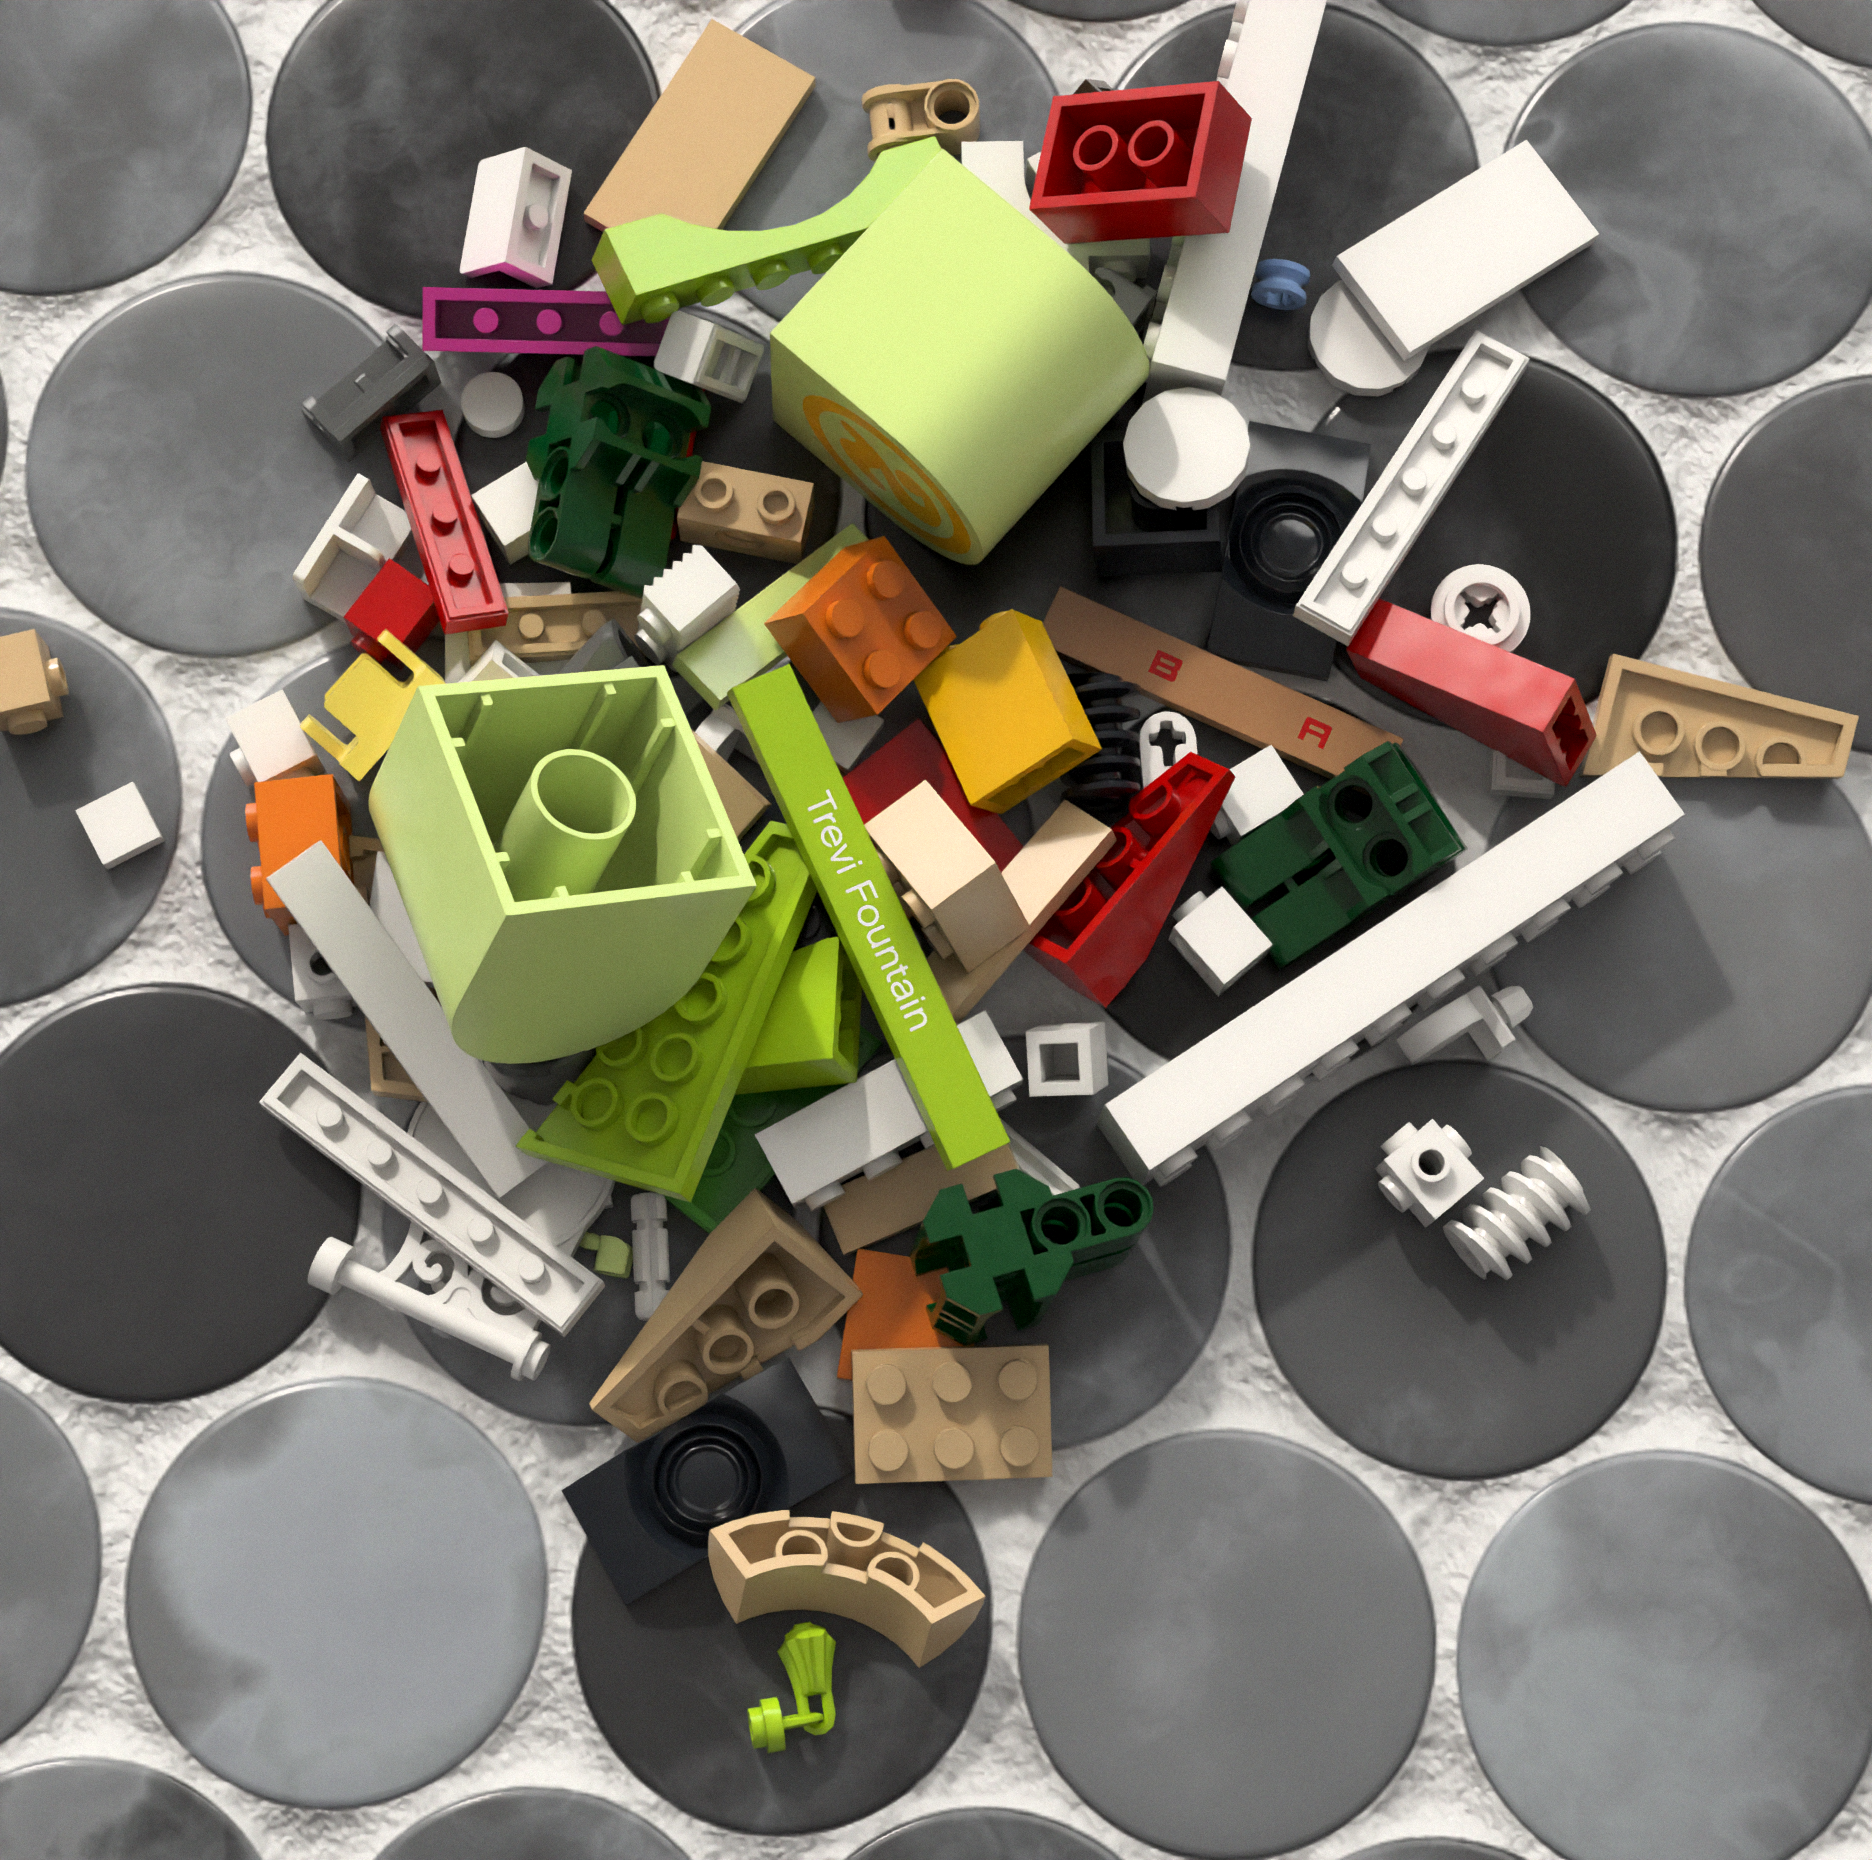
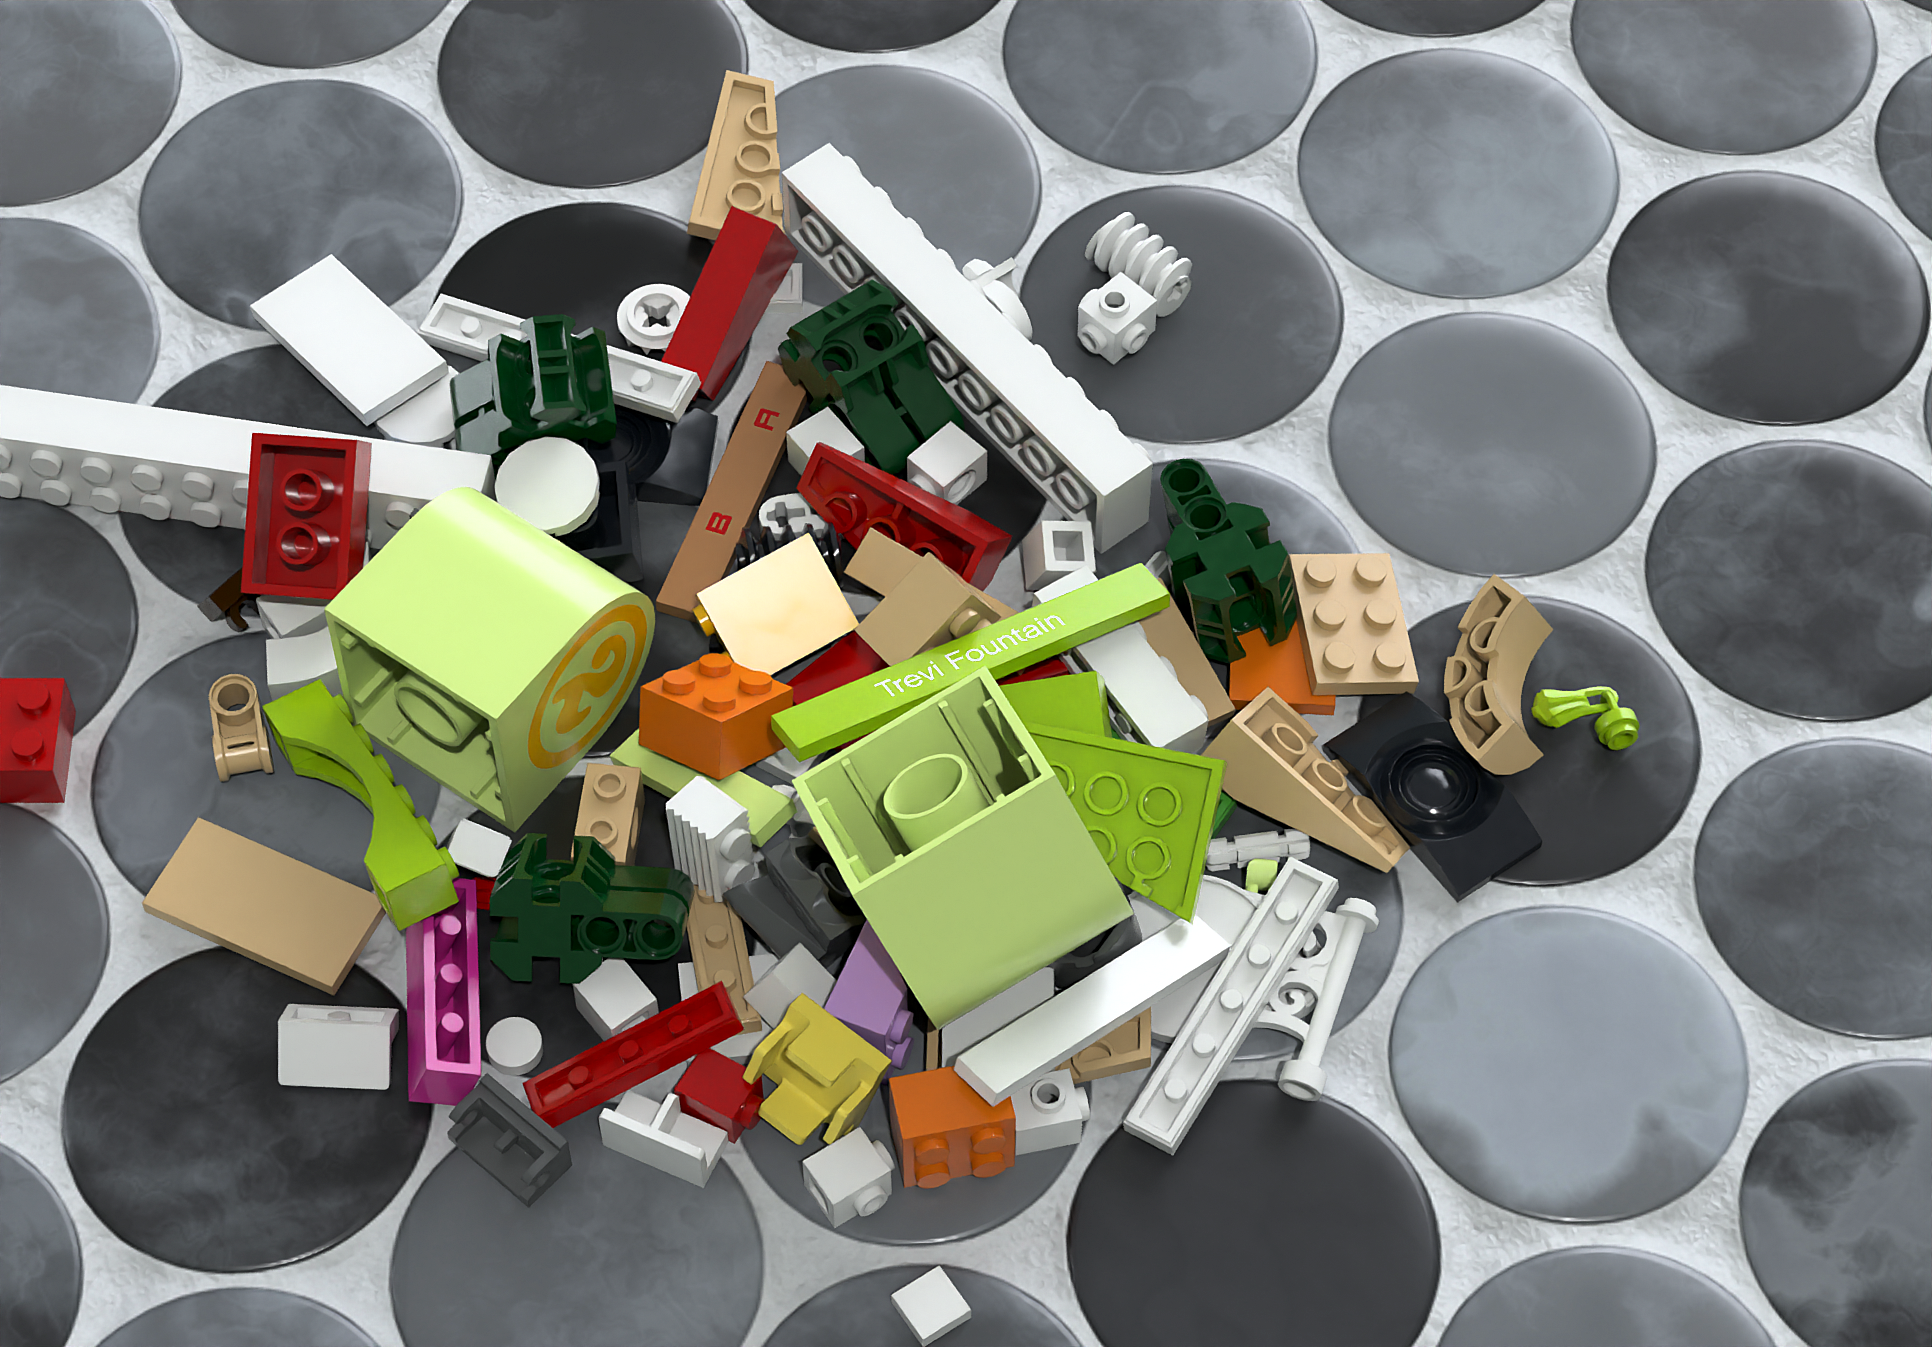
camera: 90 degrees left, 20 degrees down
none -> dark green connector [449,314,617,480]

